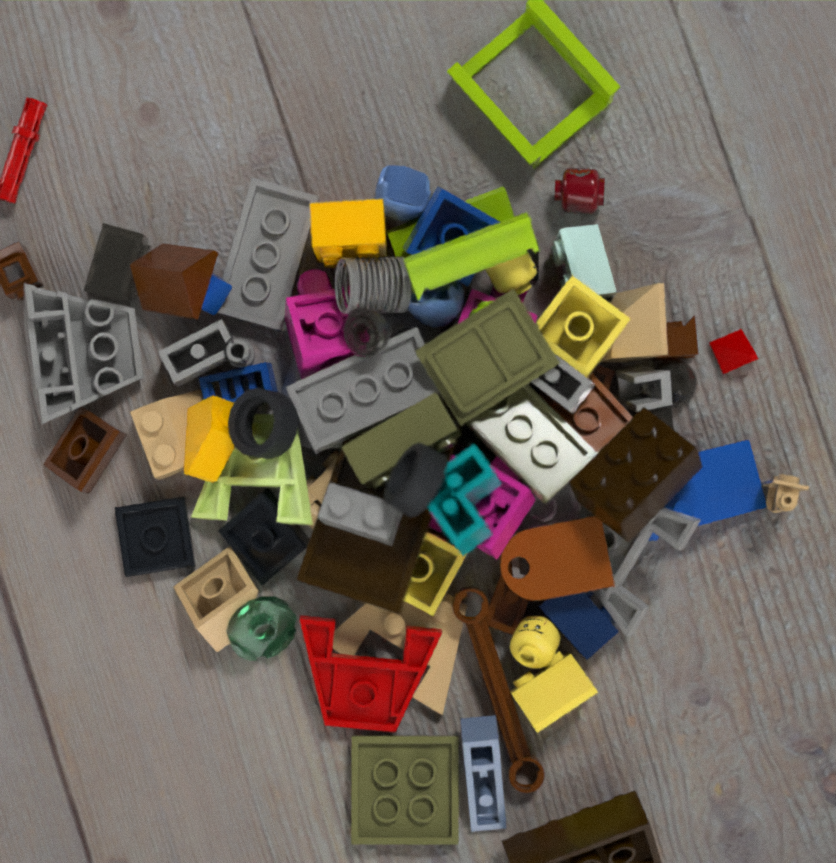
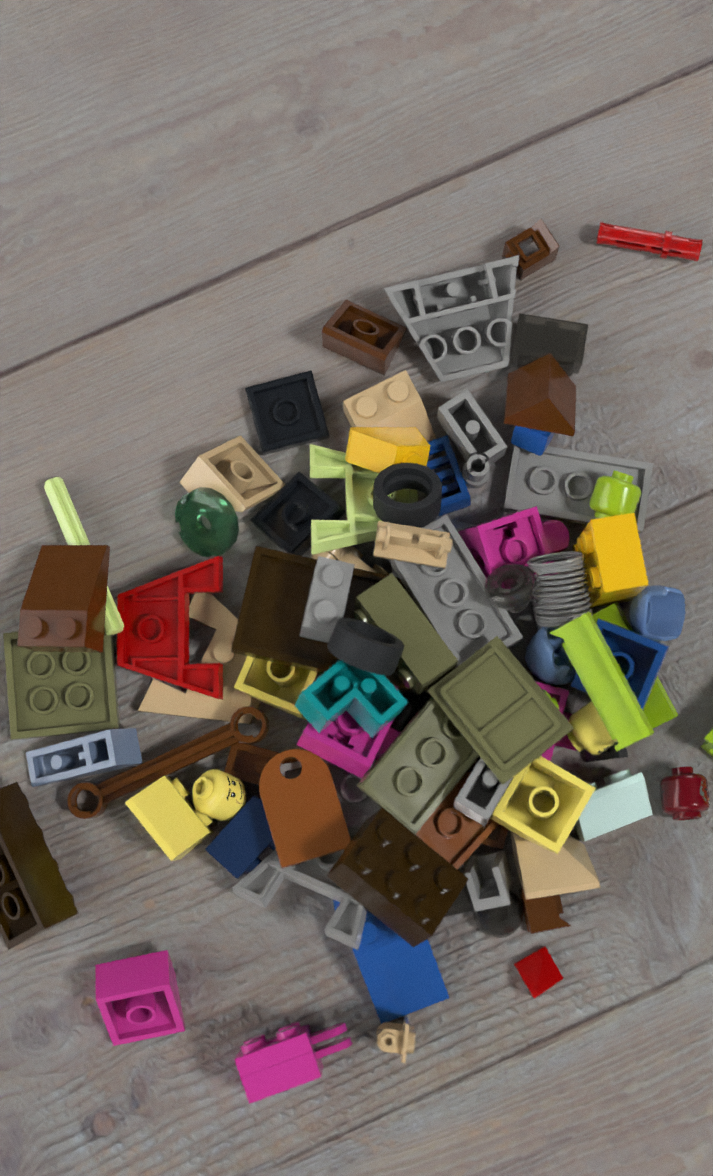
camera: 85 degrees right, 5 degrees down
none -> reddish brown slope [17,545,110,653]
none -> yellowish green axle [44,477,124,636]
none -> dark pink slope [95,950,185,1046]
none -> dark pink brick [234,1021,352,1104]
none -> tan hinge [373,521,452,568]
none -> lime head [589,470,641,518]

